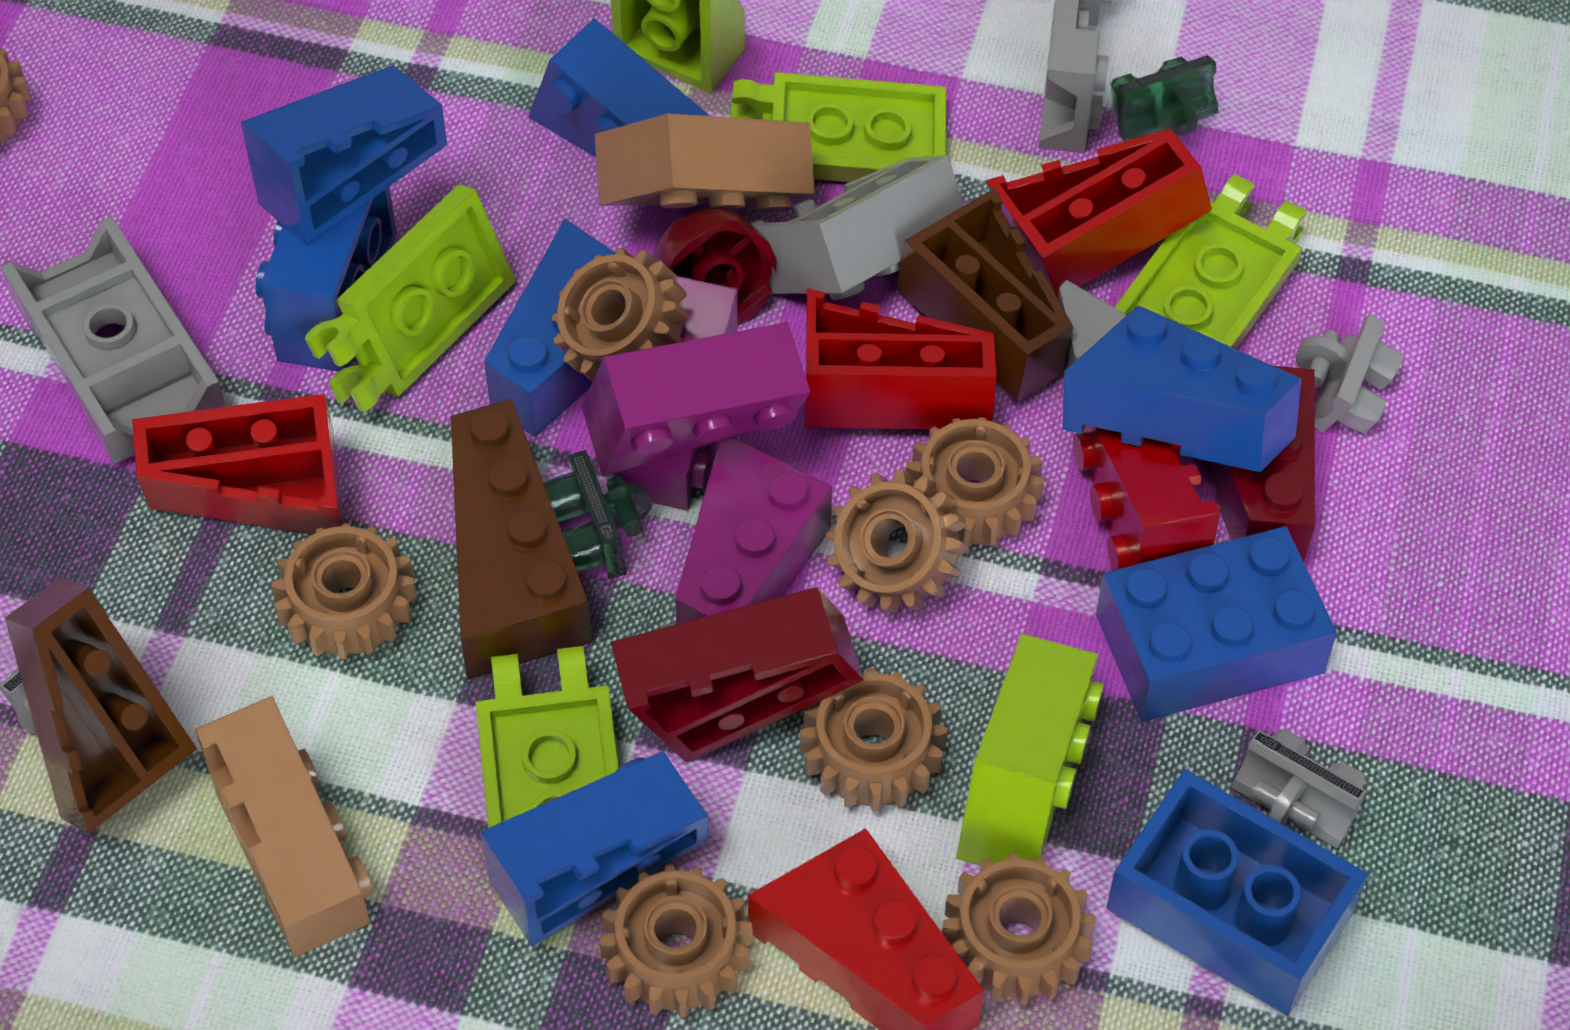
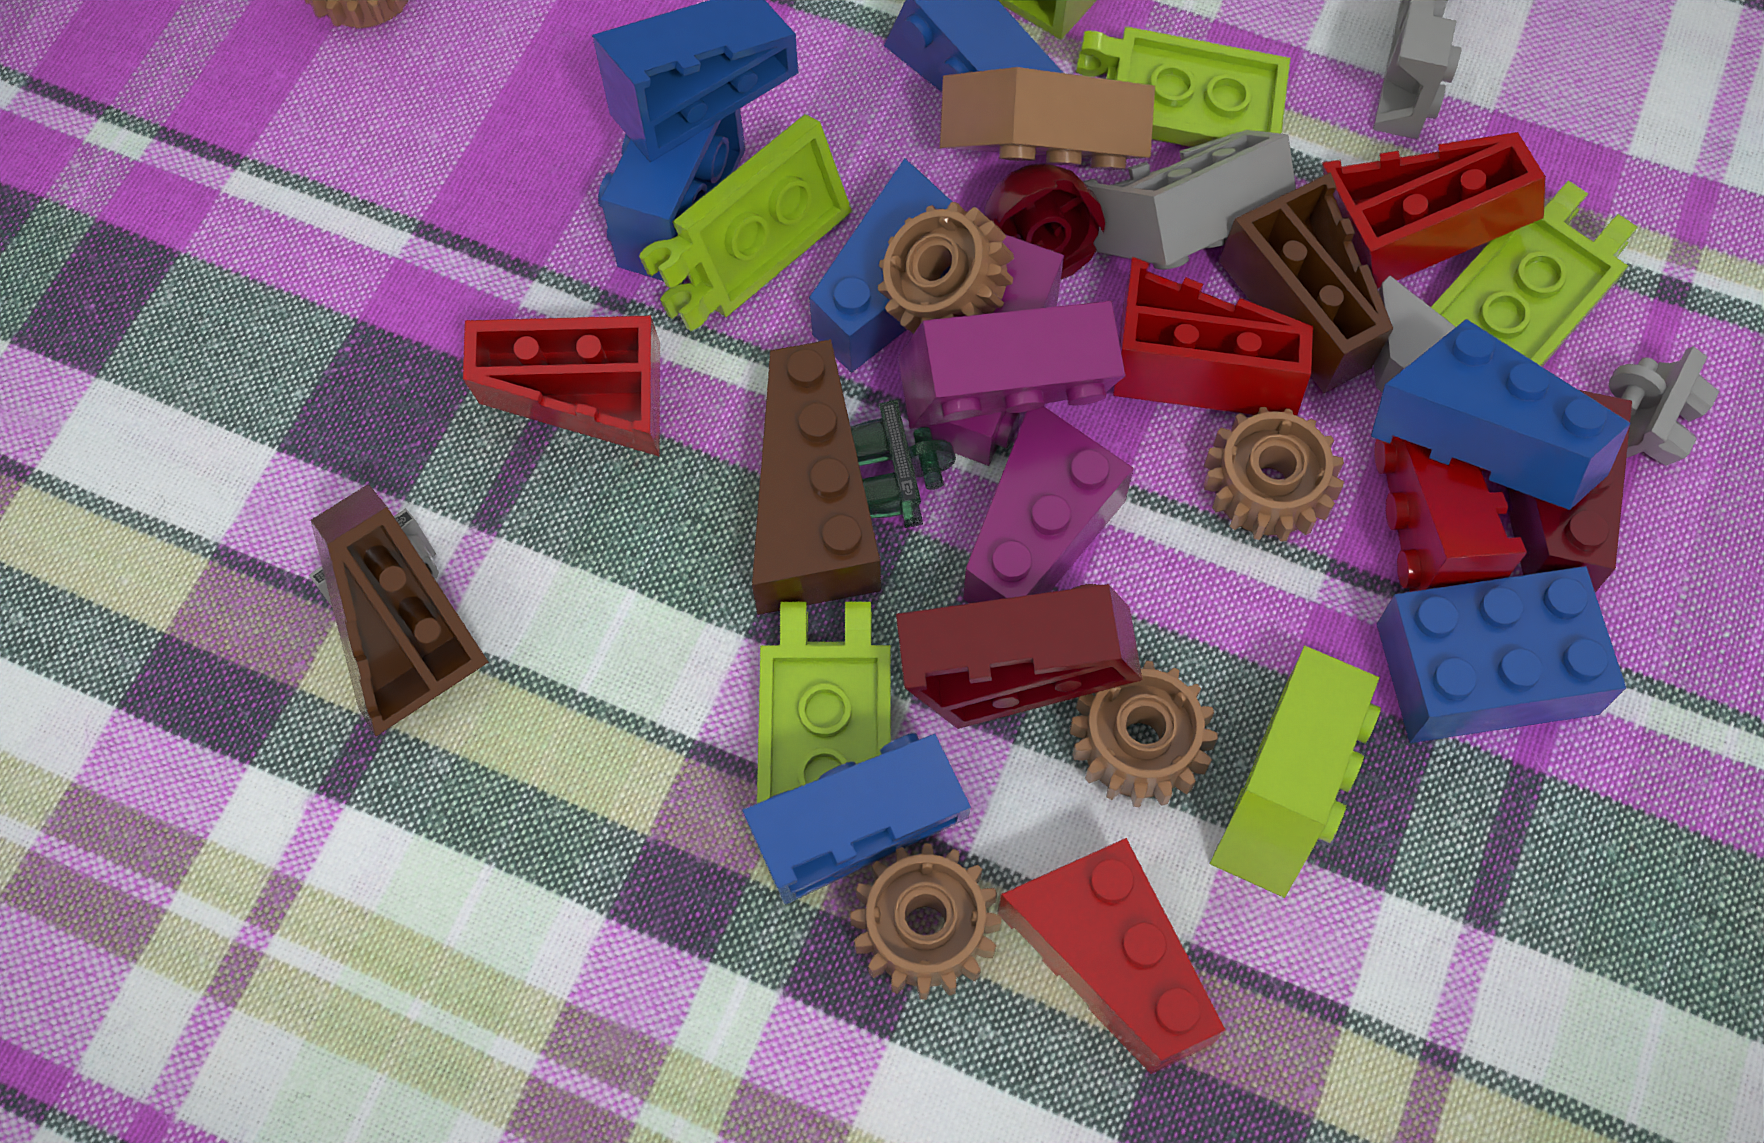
camera: 10 degrees right, 10 degrees up
light grey piece [0,216,226,465] -> none
medium nougat wedge [195,695,374,958] -> none
medium nougat gear [271,523,417,659] -> none
medium nougat gear [825,470,969,614] -> none
medium nougat gear [942,853,1096,1006] -> none
blue brick [1106,769,1368,1016] -> none
clear green hips [1111,55,1219,141] -> none
light grey hips [1231,728,1367,849] -> none

